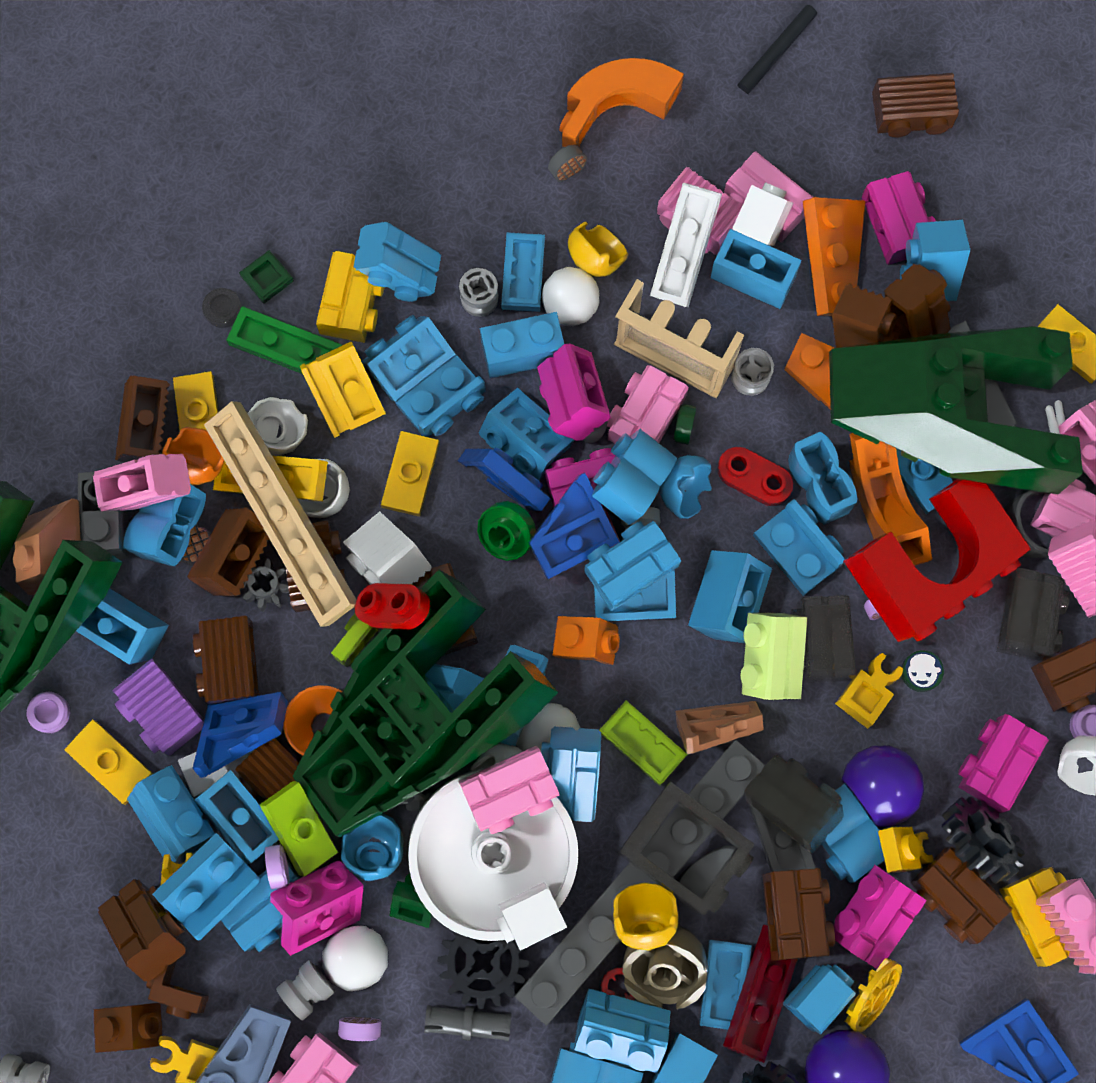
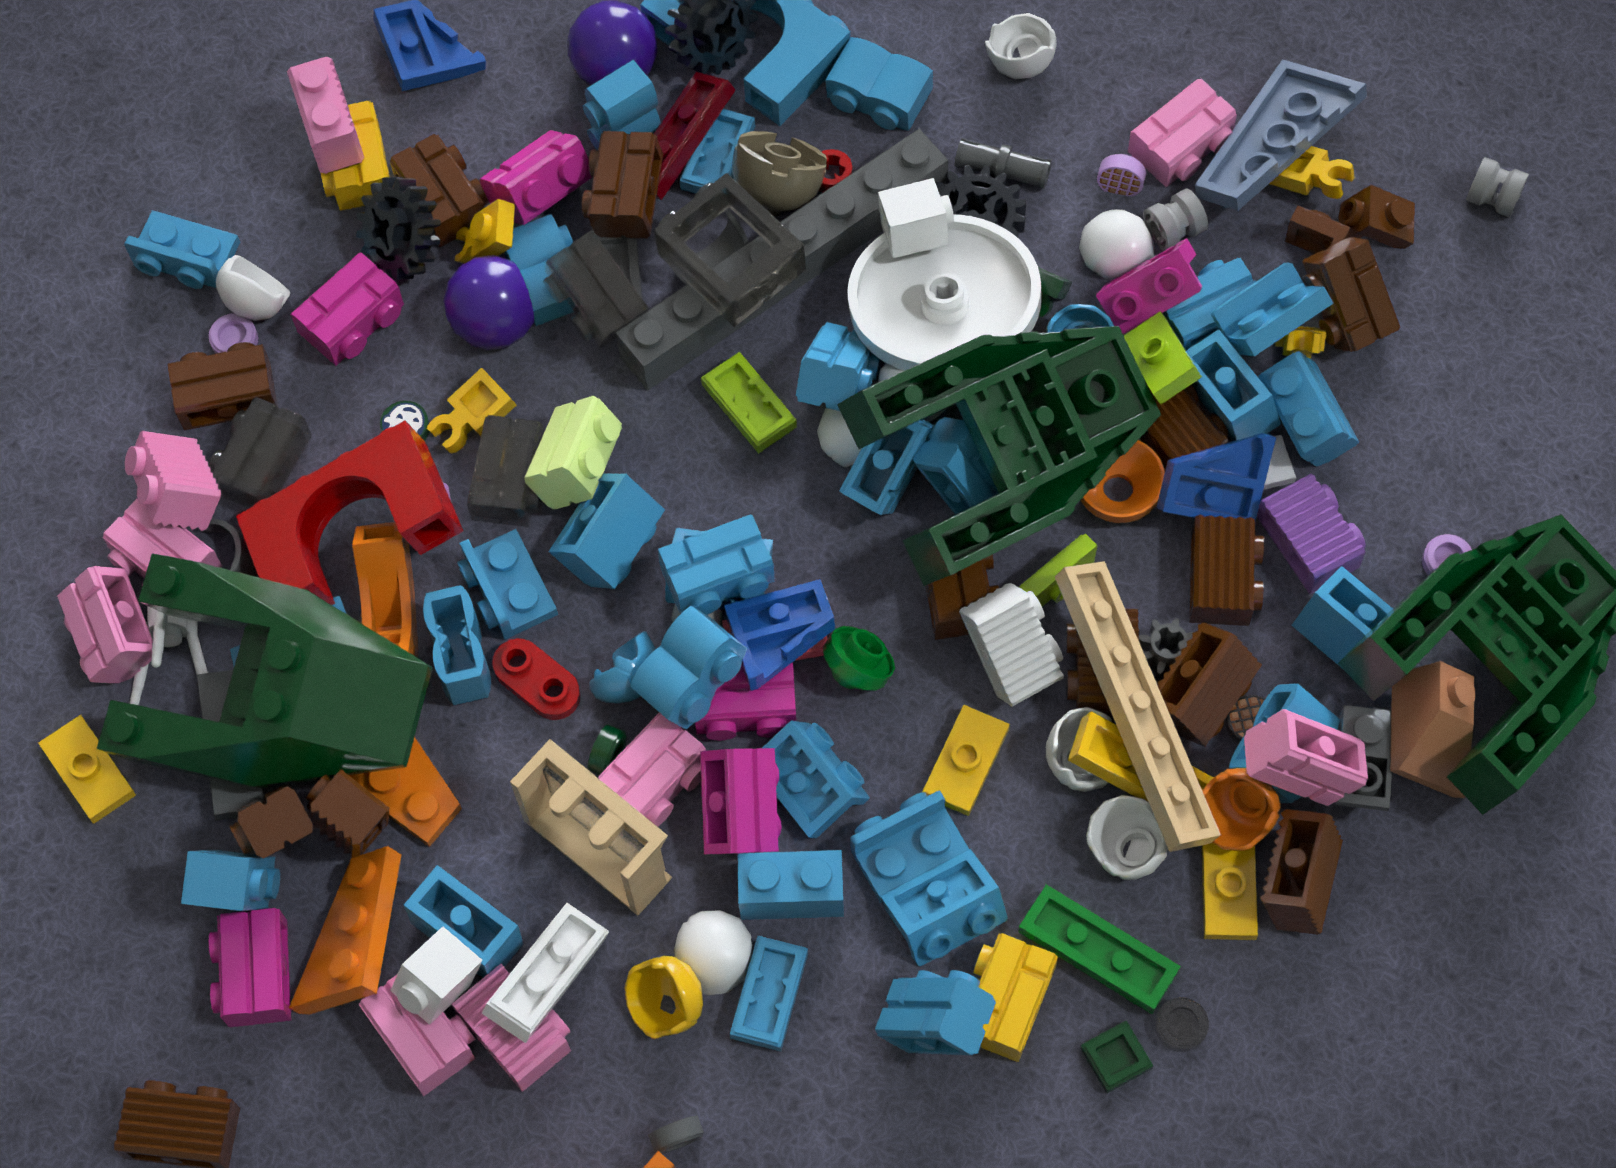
camera: 165 degrees left, 10 degrees down
yellow plate [64,719,153,805] -> none
lavender tile [265,844,290,890] -> none
yellow plate [300,341,386,438] -> none
red plate [355,583,430,629] -> none
blue wing [457,447,551,511] -> none
bright pink brick [458,746,559,834] -> none
light grey wheel [459,268,499,317] -> none
orange bracket [552,616,620,665] -> none
dark azure brick [574,989,671,1073] -> none
yellow hair [613,883,678,950] -> none
nougat wing [675,701,764,754] -> none
light grey wheel [731,348,774,396] -> none
yellow wheel [845,958,902,1033] -> none

